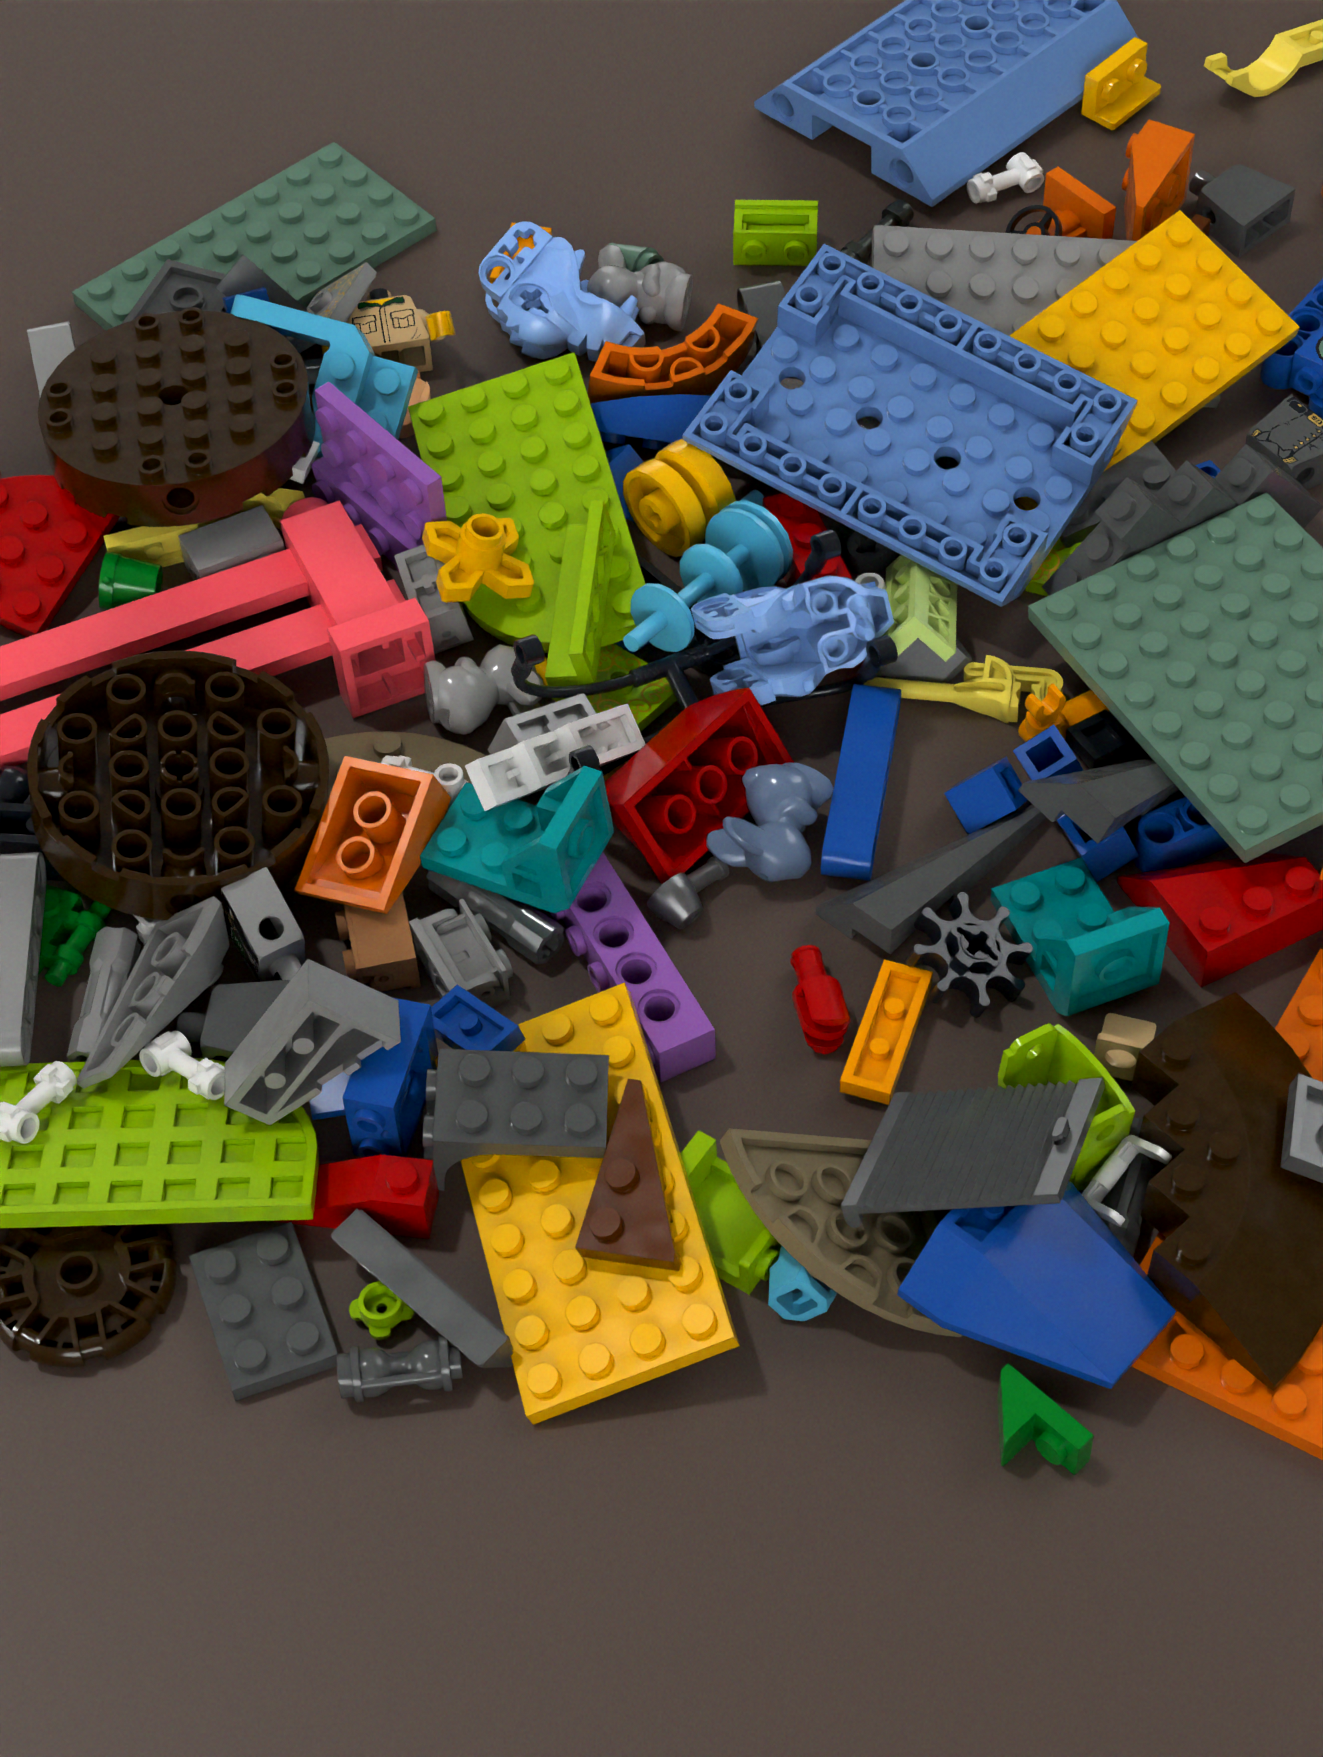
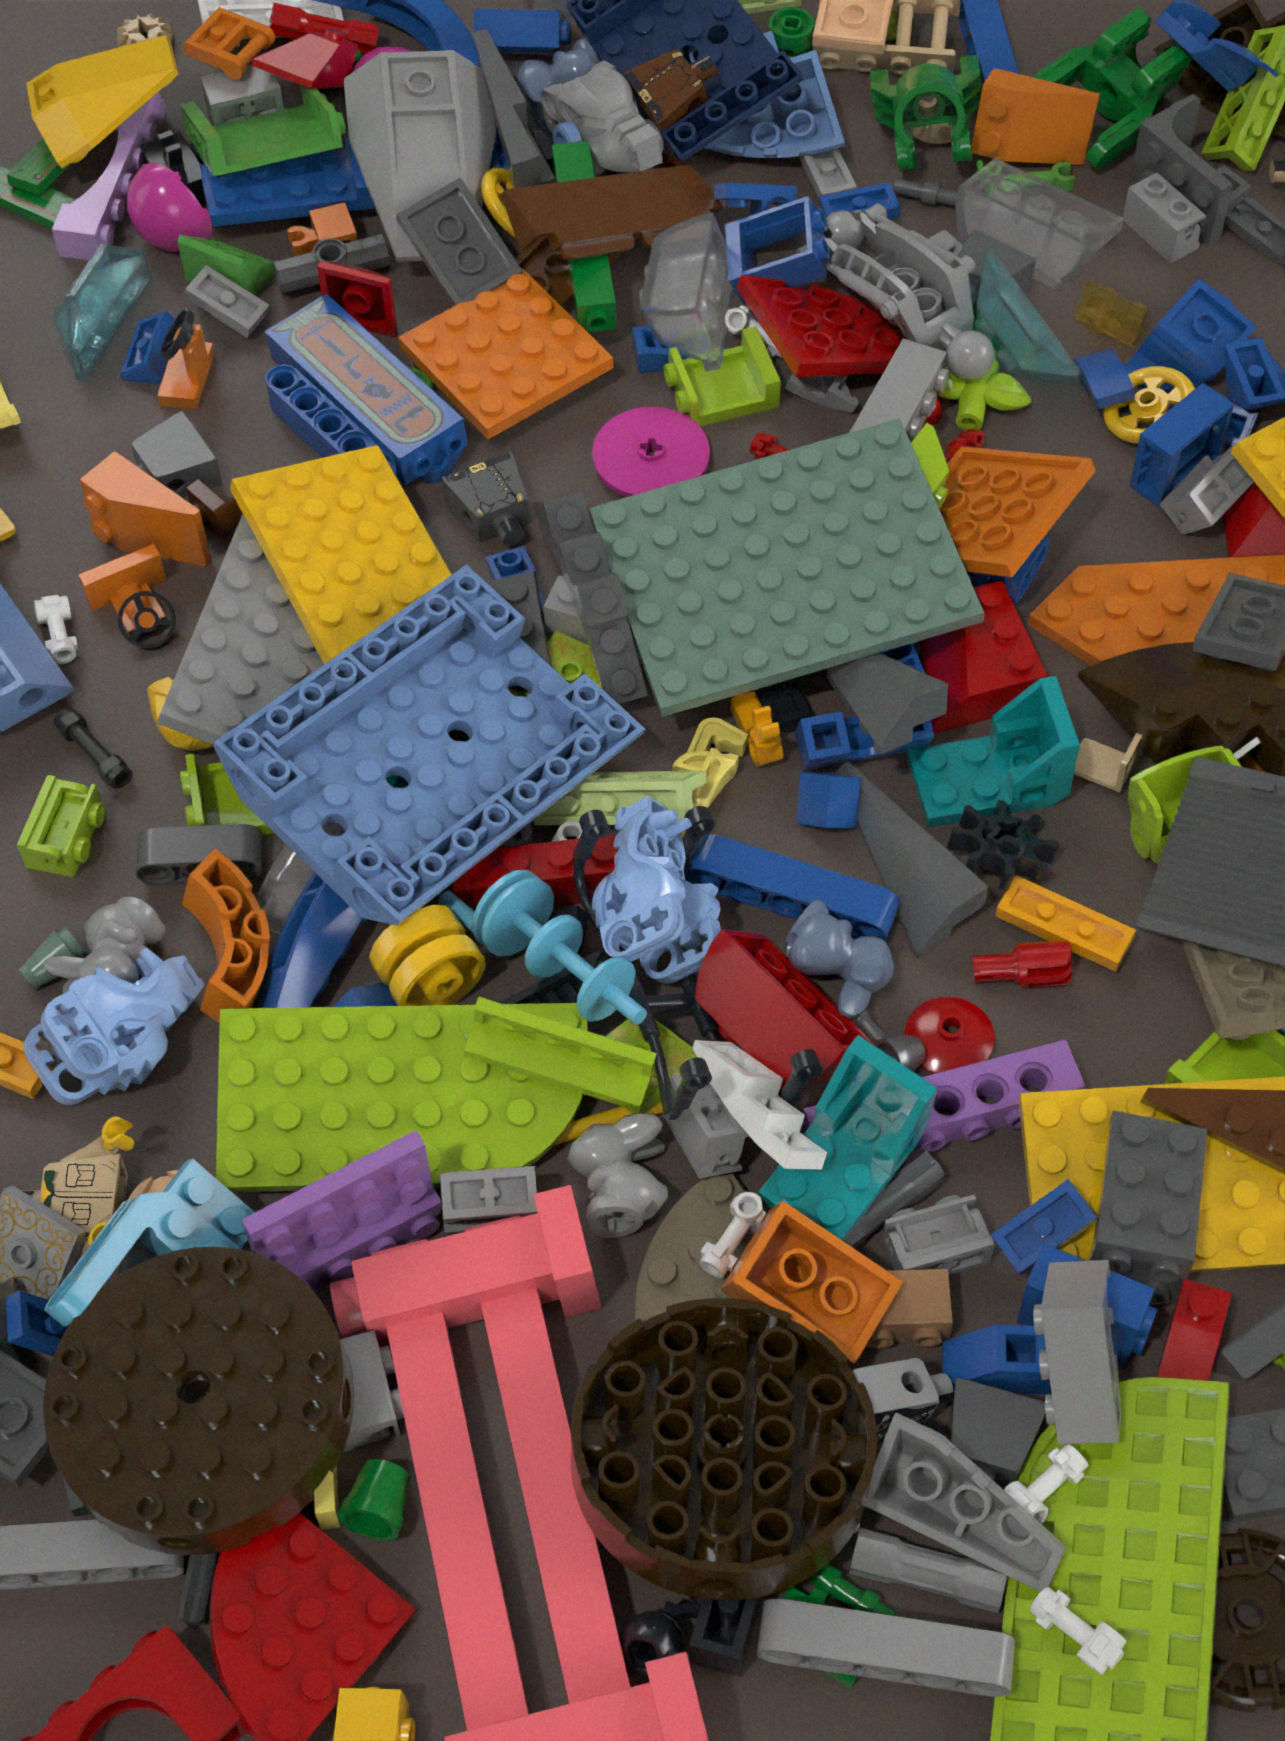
camera: 80 degrees left, 5 degrees up
yellow plant [422,513,534,603] -> none
none -> red dish [904,997,995,1074]

